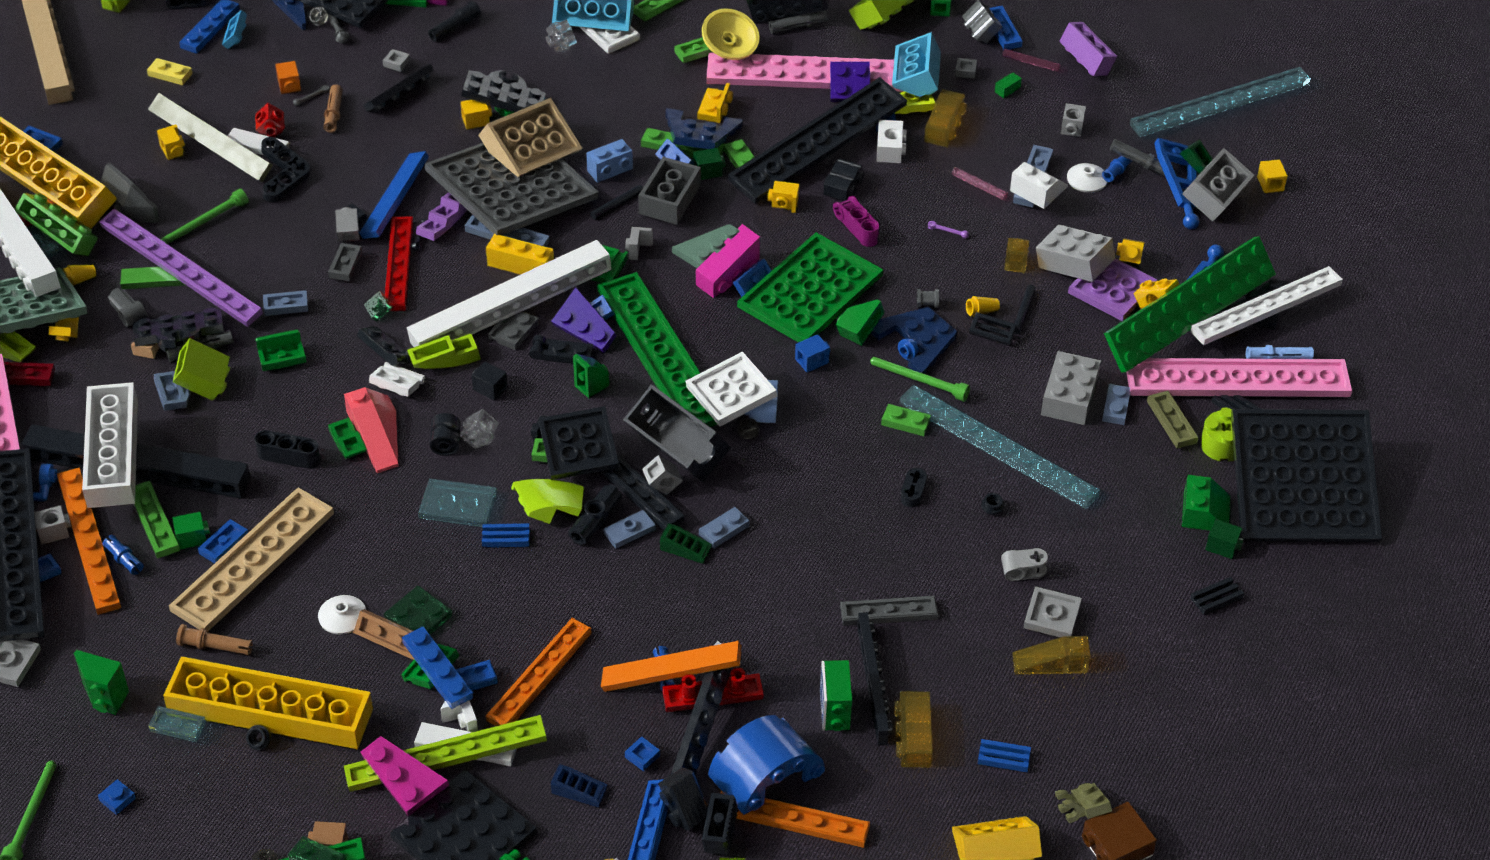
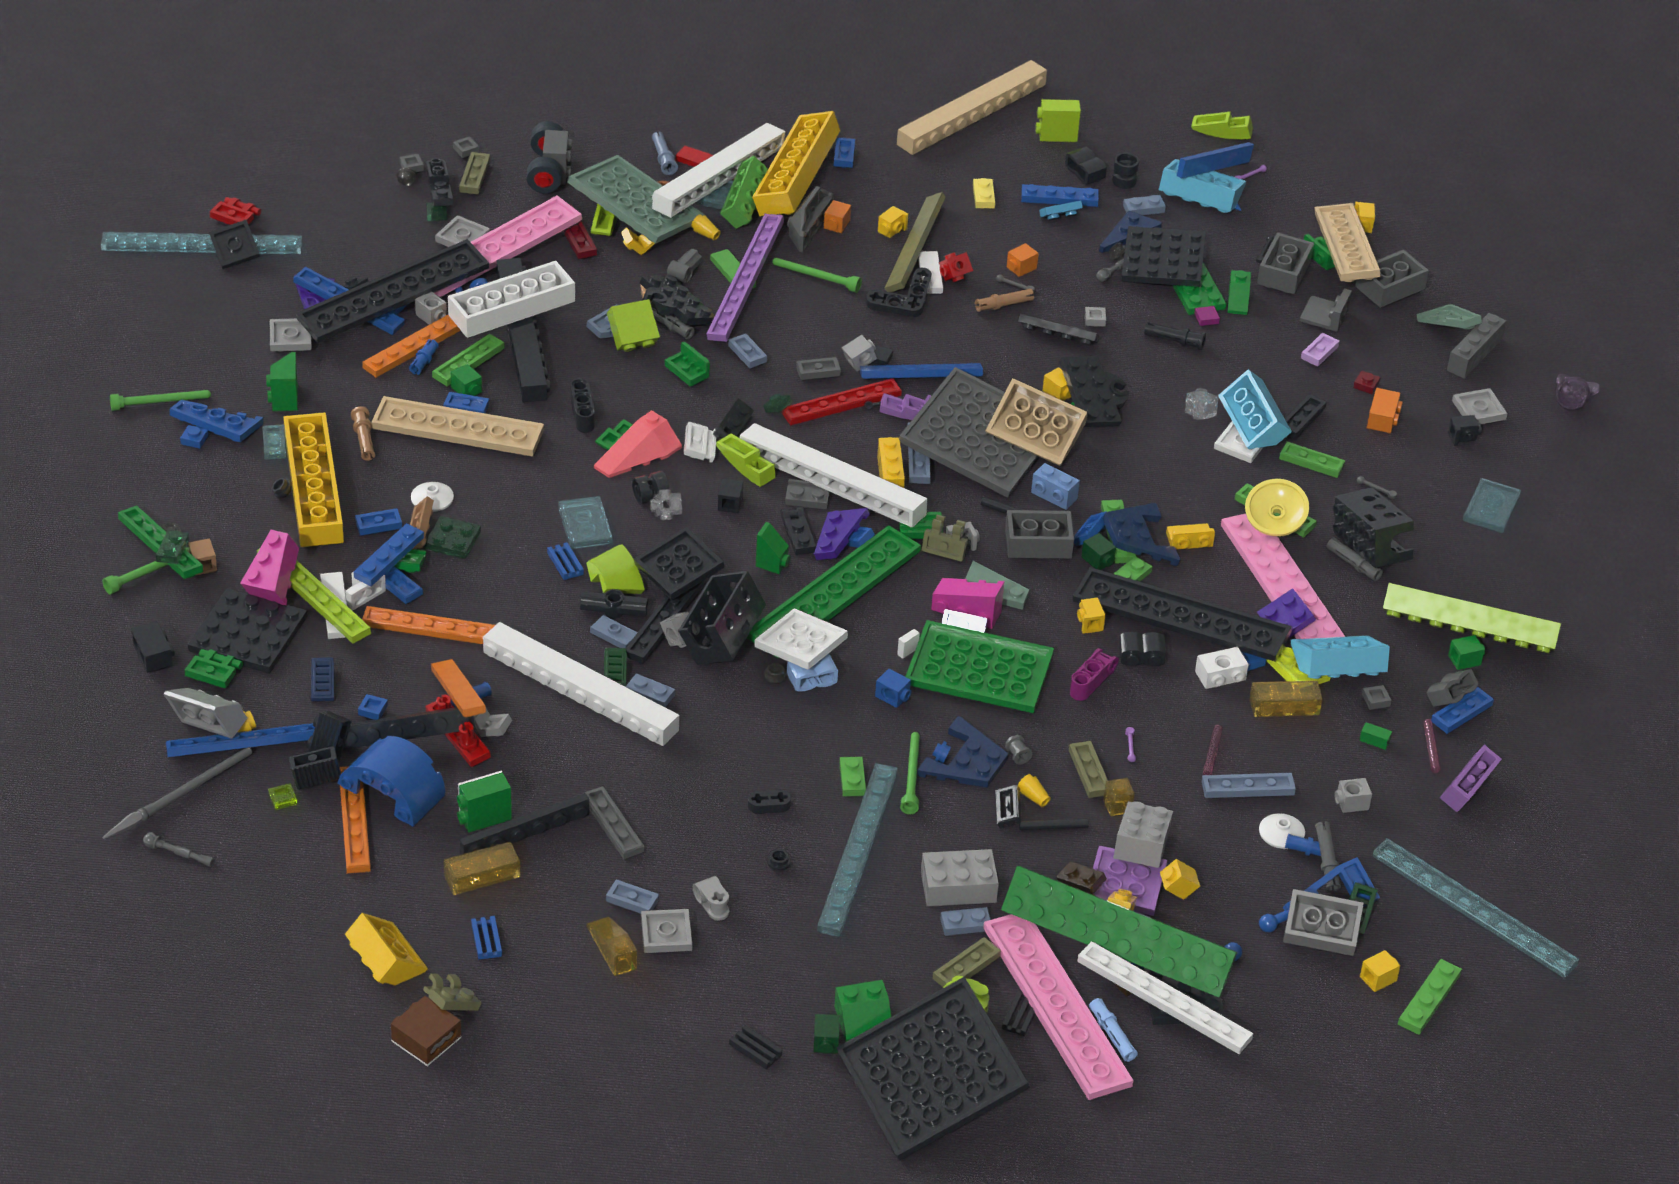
camera: 65 degrees right, 5 degrees down
green slope [836,300,885,345] -> none
white slope [1010,162,1068,209] -> none
none -> blue wing [170,400,263,442]
none -> blue plate [355,508,402,536]
none -> white brick [483,622,679,746]
none -> sand blue plate [606,879,659,914]
none -> orange brick [824,200,851,233]
none -> white tile [897,629,920,658]
none -> olive plate [921,515,968,562]
none -> dark brown plate [1056,861,1107,895]
none -> olive plate [1069,741,1111,798]
none -> bright green plate [1398,959,1462,1035]

